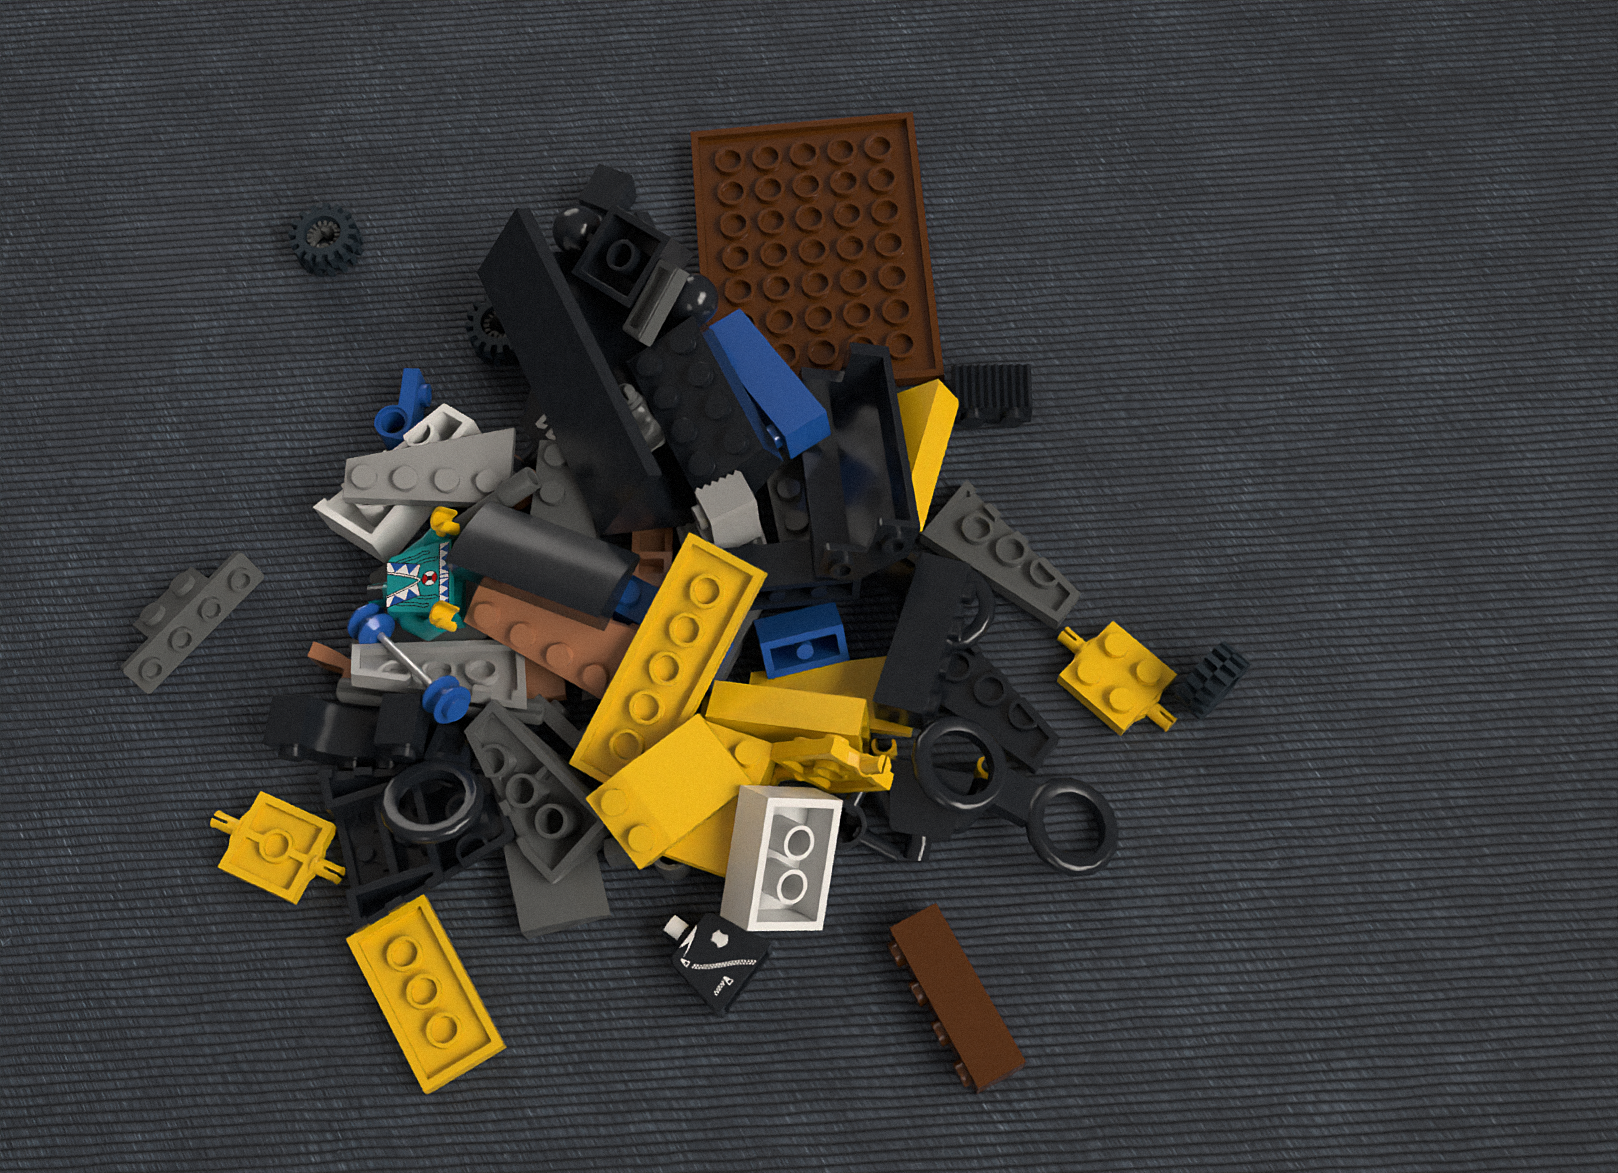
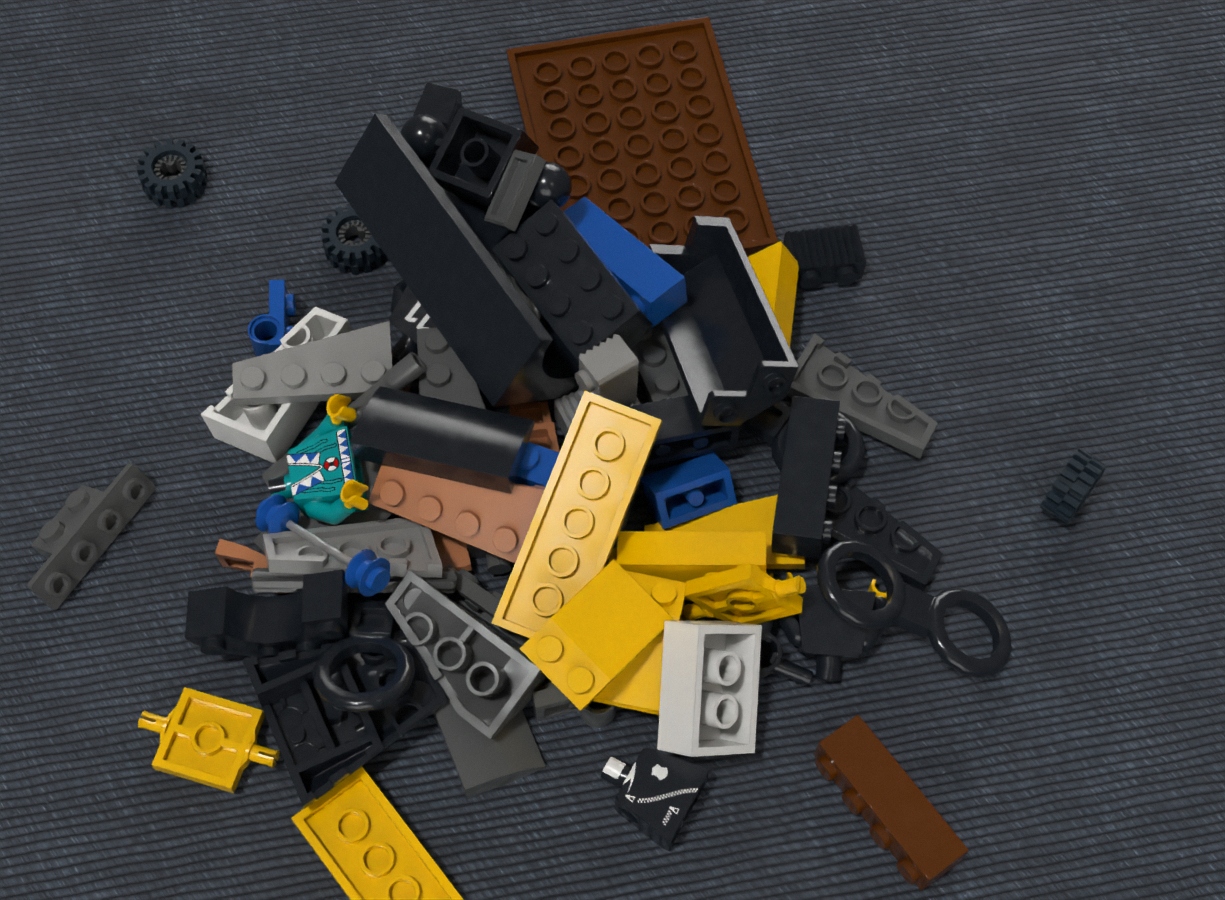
camera: 15 degrees left, 5 degrees down
yellow plate [1057,621,1177,736] -> none

